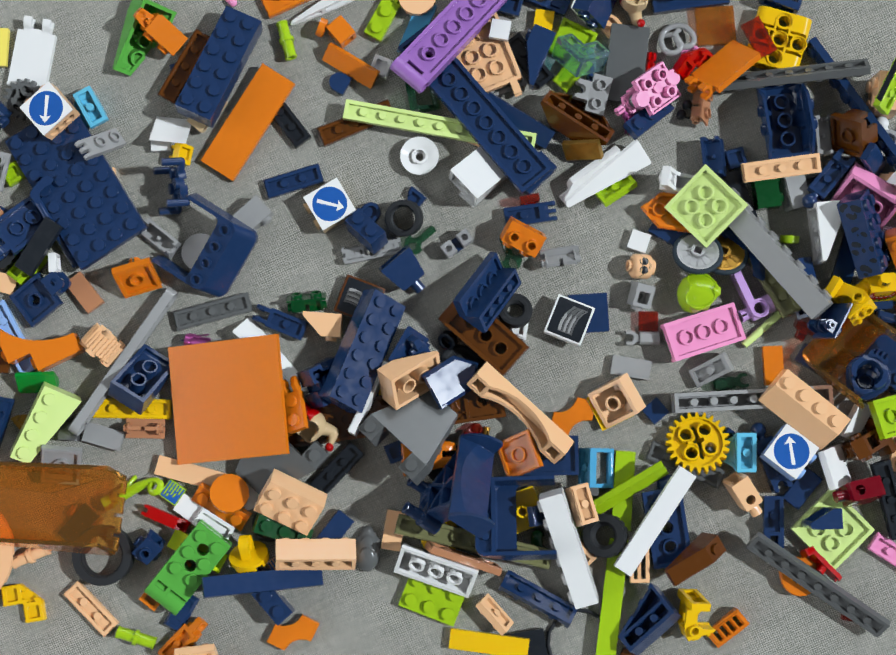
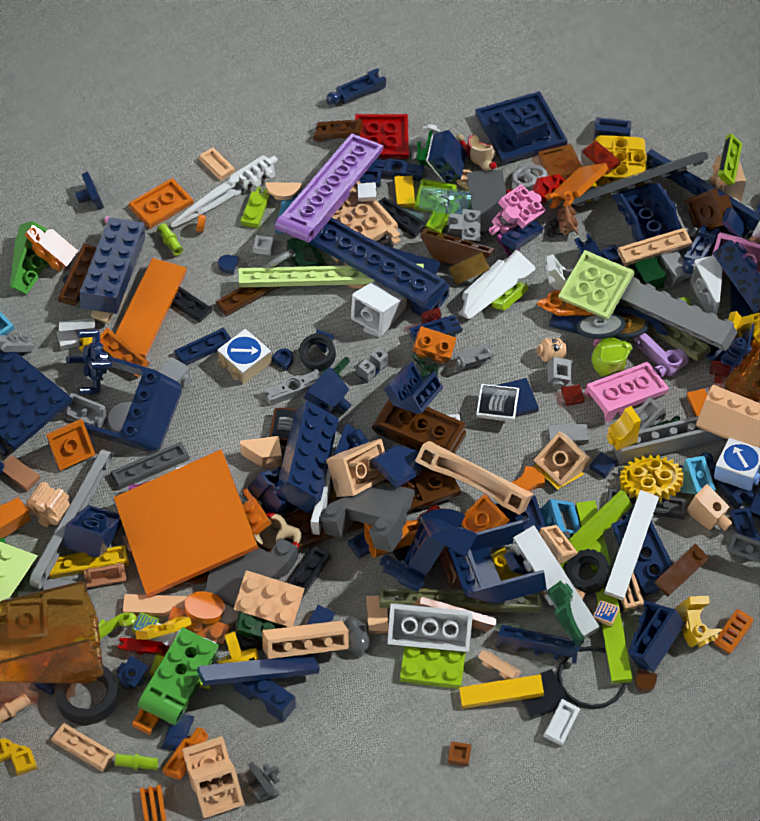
camera: 15 degrees left, 30 degrees down
dark blue hinge [252,304,309,341] -> none
orange tile [267,614,320,650] -> none
dark green hinge [286,290,327,313] -> none
orange tile [322,42,380,89] -> none
orange panel [326,15,357,49] -> none
dark blue brick [345,208,388,254] -> none
white dish [400,137,439,175] -> none
black tile [438,330,458,350] -> none
black tyre [498,293,533,328] -> none
dark blue slope [525,24,556,90] -> none
light grey bar [625,331,660,346] -> none
white tile [626,229,651,254] -> none
yellowish green bar [741,310,782,348] -> none
none -> orange plate [100,327,150,378]
none -> yellow tile [135,617,192,639]
none -> light grey piece [264,249,295,268]
none -> clear green slope [547,580,585,647]
none -> tile [593,600,620,627]
none -> yellow arch [607,406,641,451]

